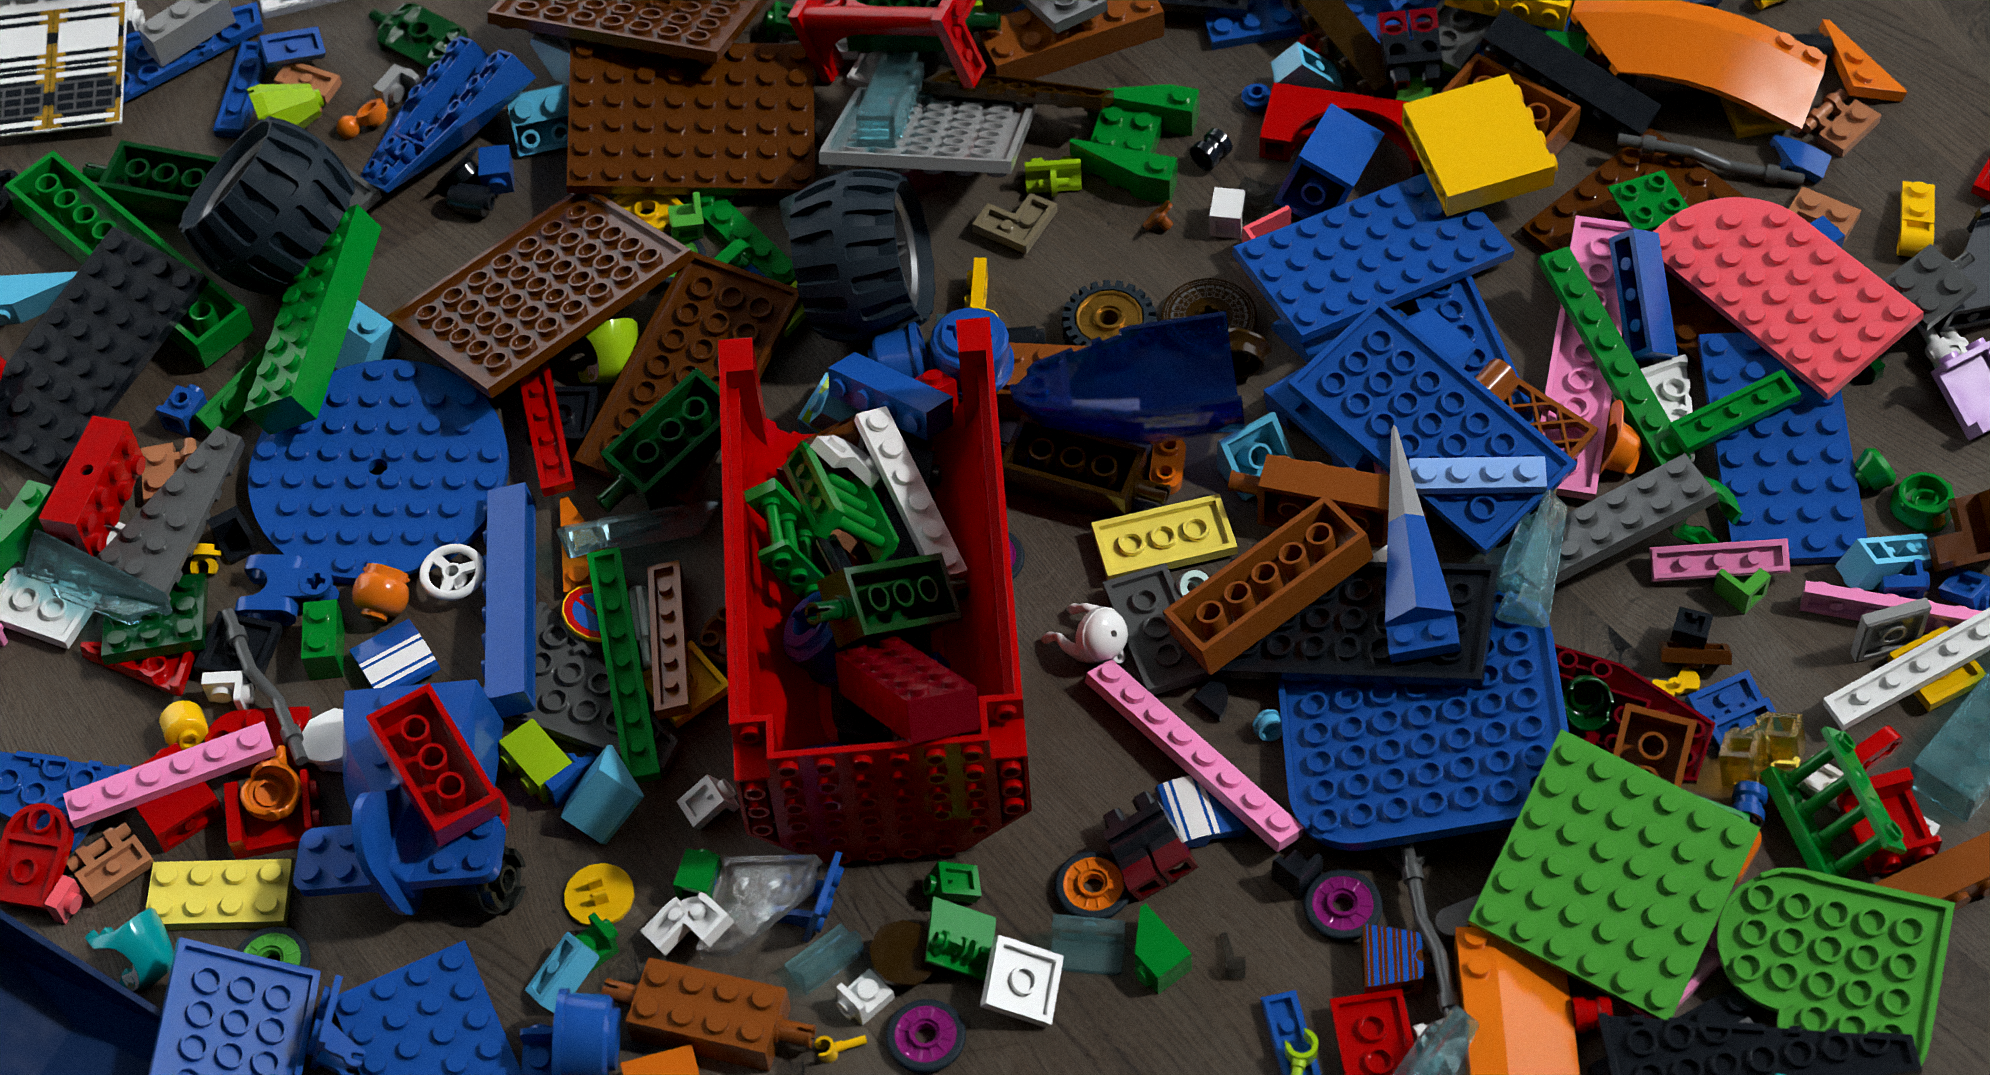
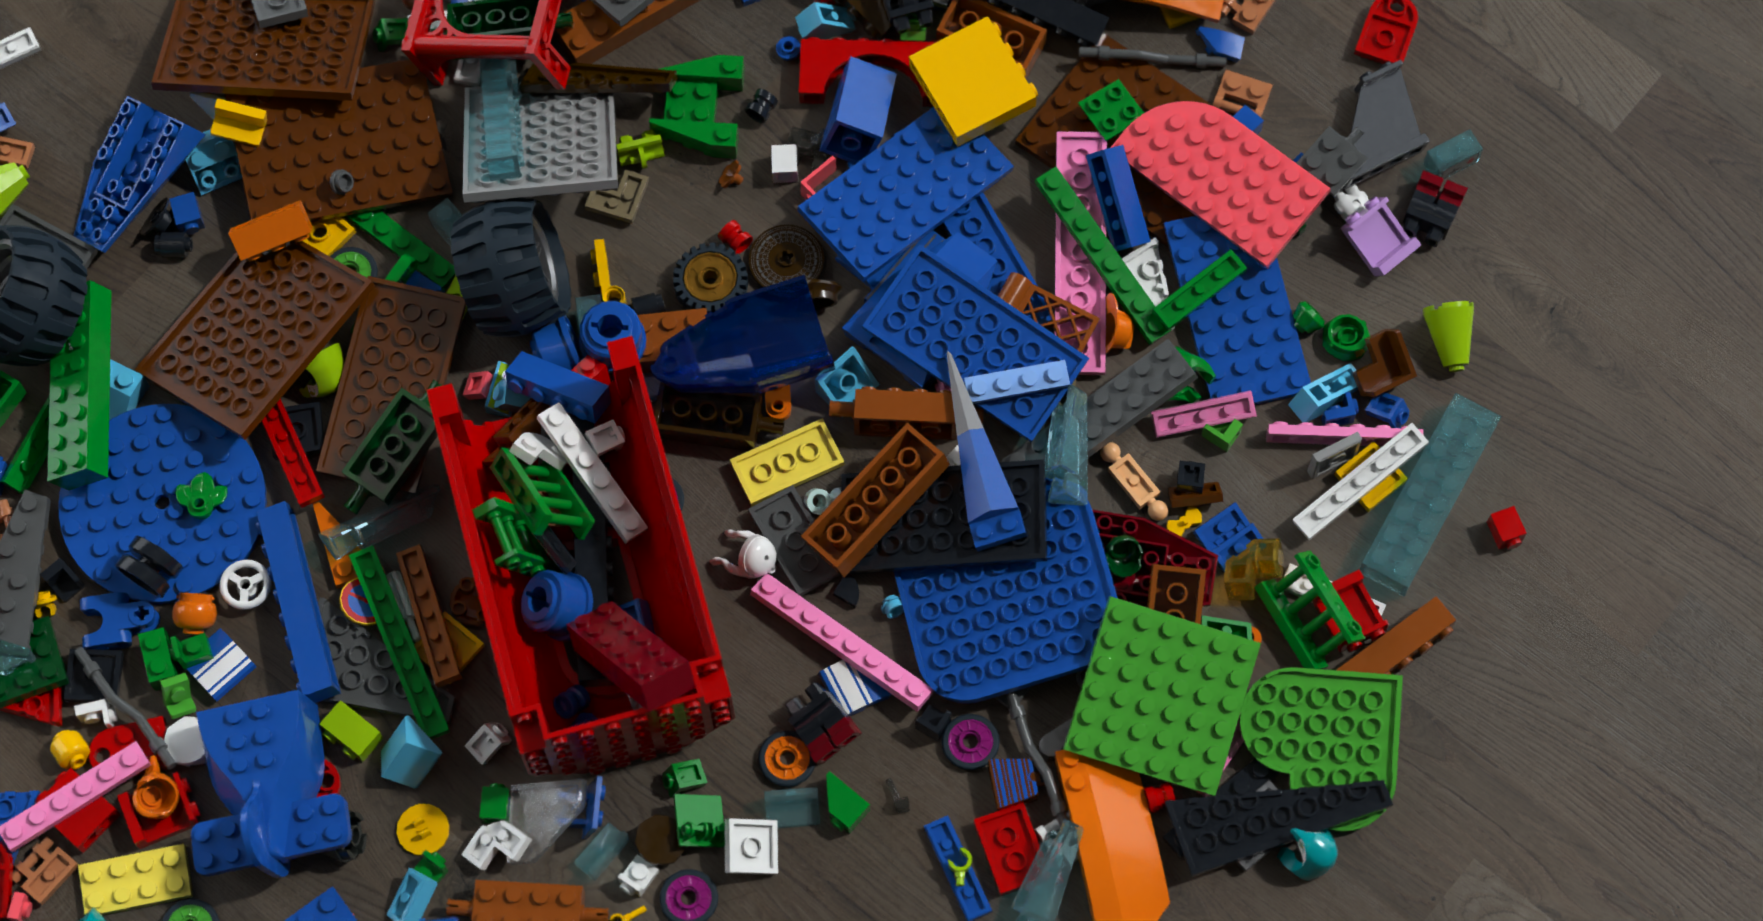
camera: 15 degrees left, 15 degrees up
orange plate [336,98,389,139] -> none
red brick [366,683,502,847] -> none
dark green plate [369,2,469,70] -> none
light grey bracket [373,64,420,111] -> none
blue slope [544,751,597,809] -> none
bright green panel [668,192,704,241] -> none
dark green brick [805,552,968,648] -> none
blue wheel [1730,781,1769,828] -> none
red beam [1854,725,1903,772] -> none
yellow plate [1897,181,1935,257] -> none
none -> black wheel [114,535,184,598]
none -> bright green bracket [160,673,196,719]
none -> green bracket [169,632,214,669]
none -> green plate [176,472,228,520]
none -> yellow panel [210,98,267,147]
none -> orange brick [228,200,313,261]
none -> dark grey plate [330,169,354,195]
none -> coral plate [463,371,494,400]
none -> white bracket [585,420,625,456]
none -> red wheel [718,220,753,254]
none -> light nougat plate [1100,442,1168,521]

